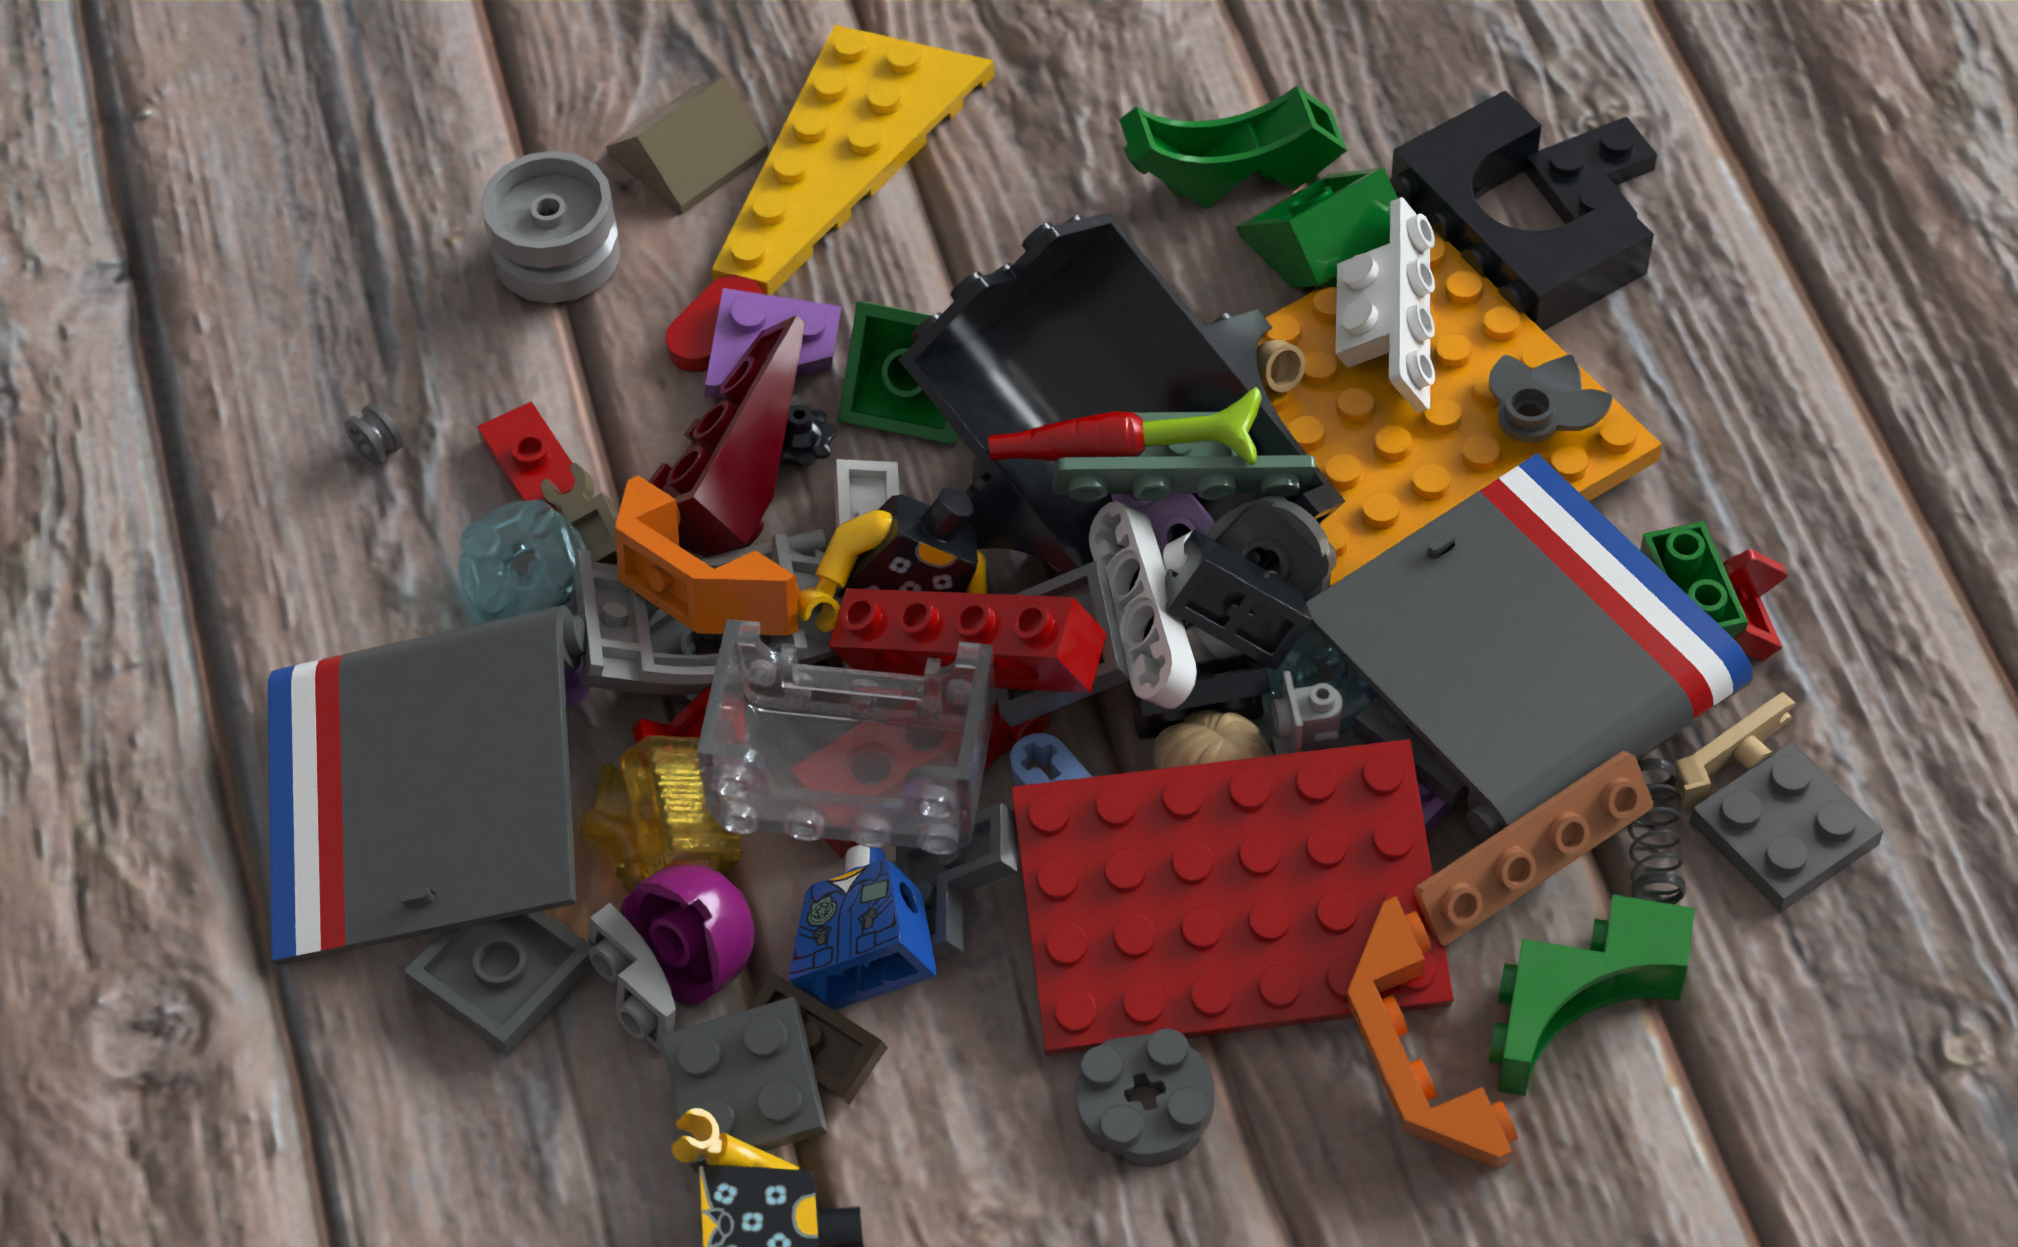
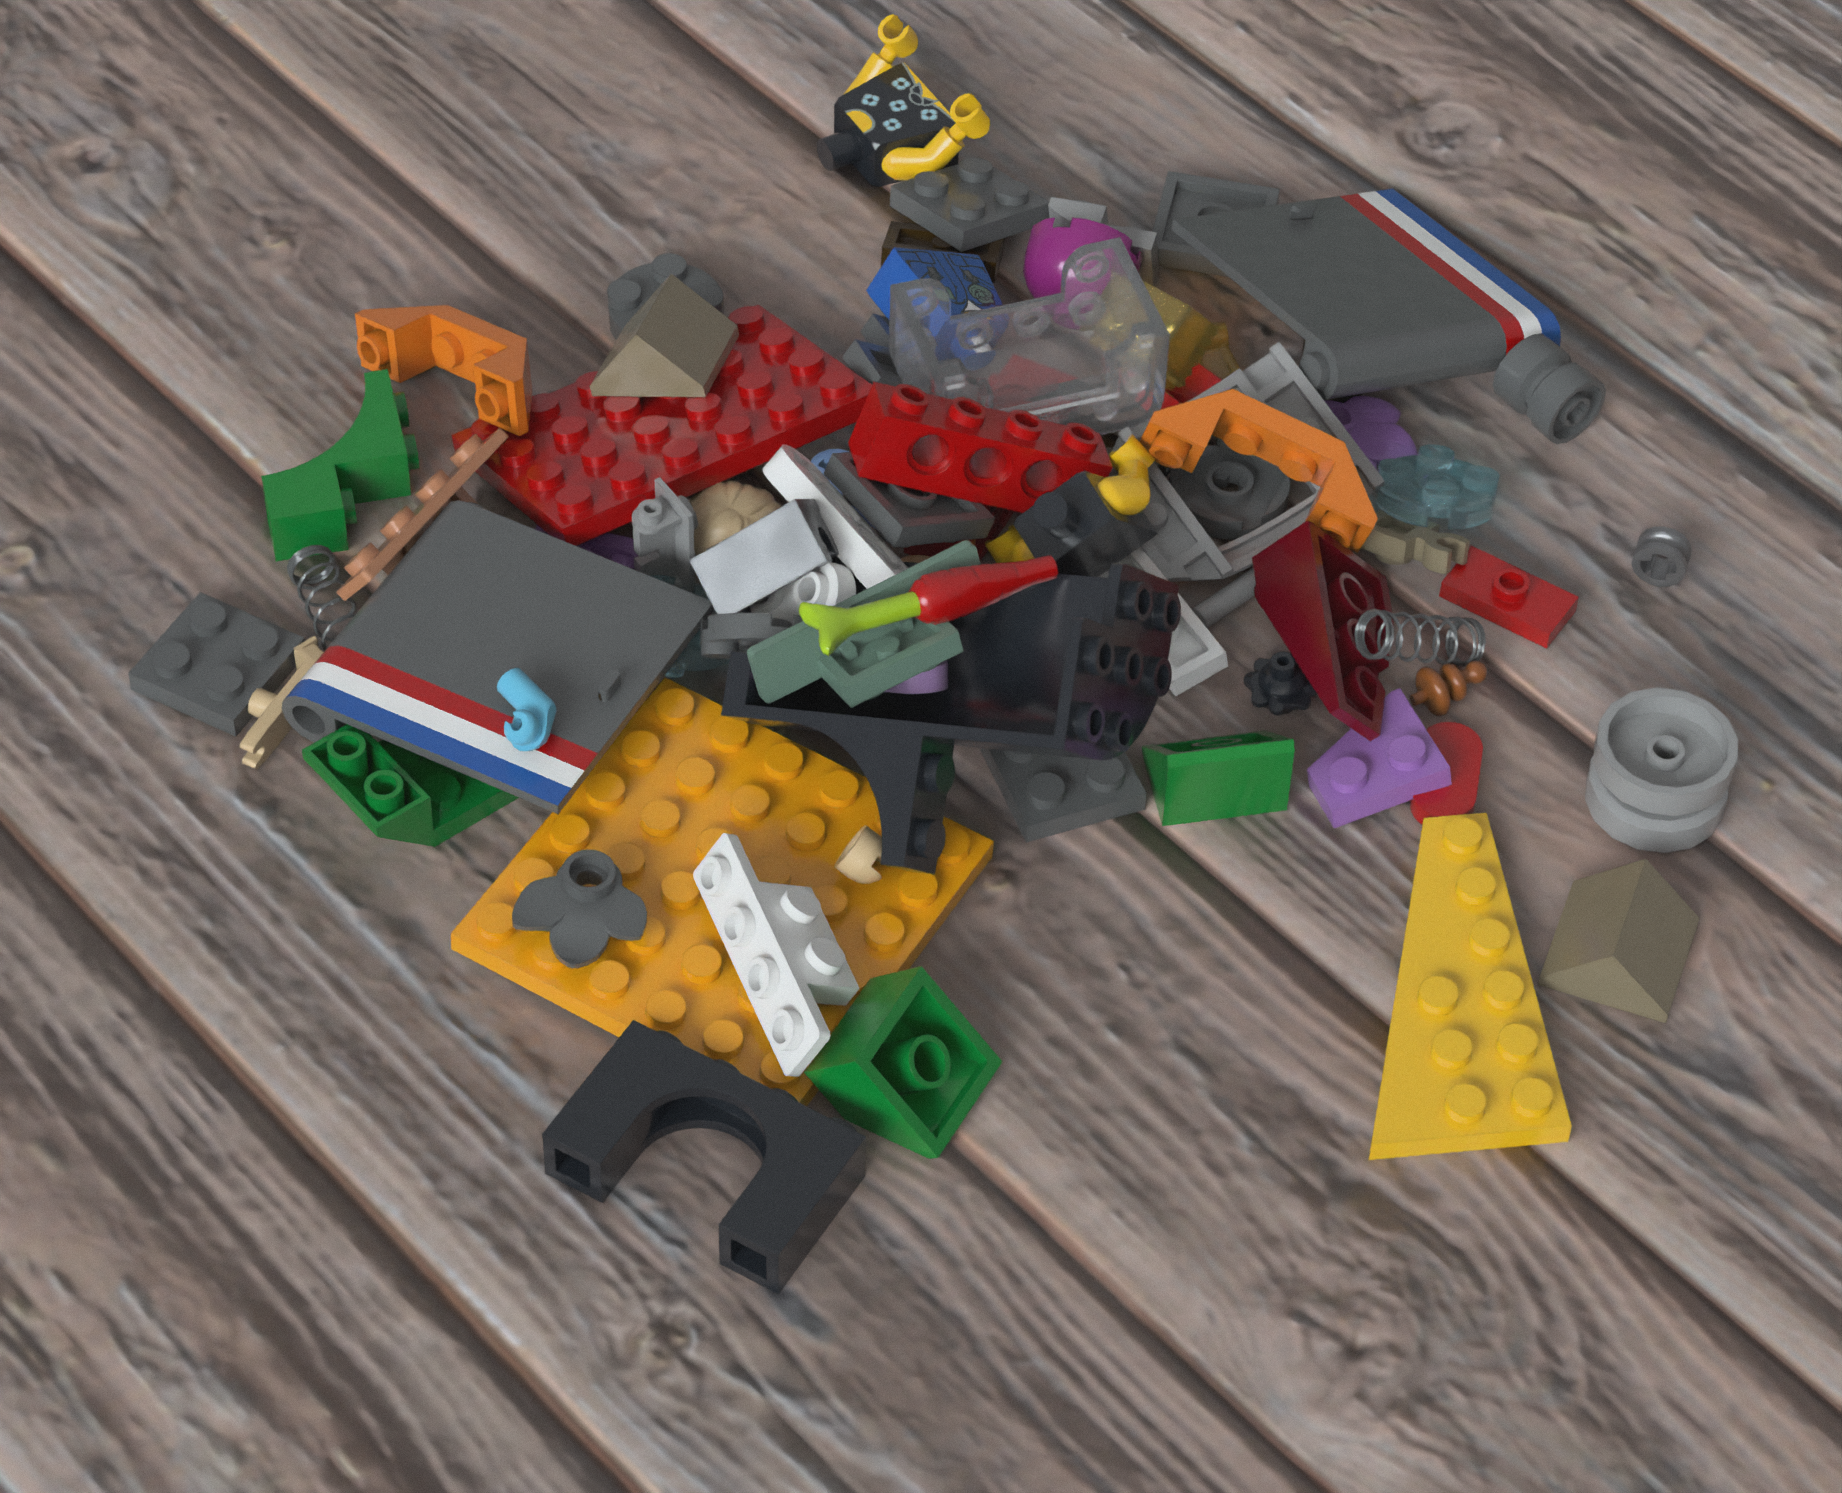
camera: 150 degrees right, 5 degrees down
green arch [1119,85,1347,209] -> none
black plate [1525,116,1657,224] -> none
red bracket [1723,549,1787,661] -> none
none -> medium azure arm [497,668,557,751]
none -> dark tan slope [590,274,739,397]
none -> dark grey piece [1355,609,1486,667]
none -> dark orange hair [1409,660,1487,716]
none -> dark grey wheel [1492,333,1606,444]

